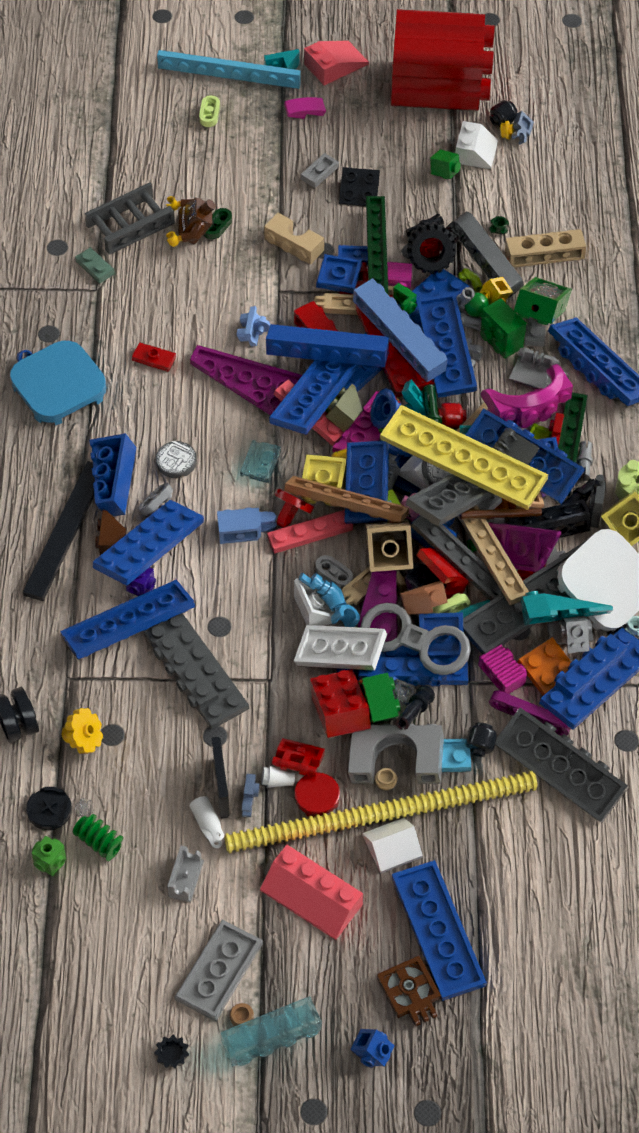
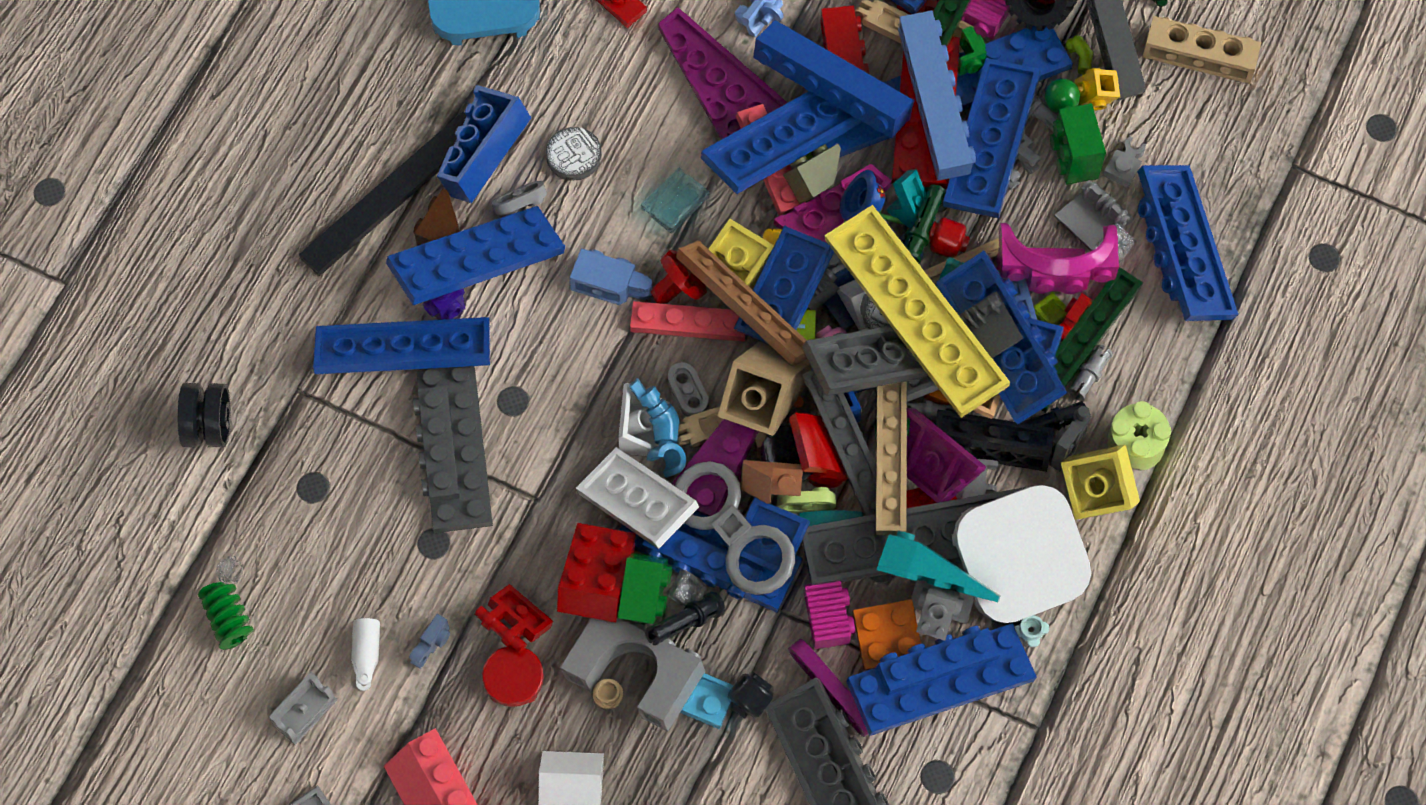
camera: 25 degrees right, 10 degrees up
black tile [26,787,72,830] -> none
bright green brick [32,836,67,877] -> none
yellow plant [62,708,103,754] -> none
black tile [211,737,230,819] -> none
light yellow piece [224,771,537,854] -> none
white cone [261,765,295,788] -> none
light grey pin [456,287,475,313] -> none
reddish brown bar [459,508,542,519] -> none
green brick [513,277,572,325] -> none

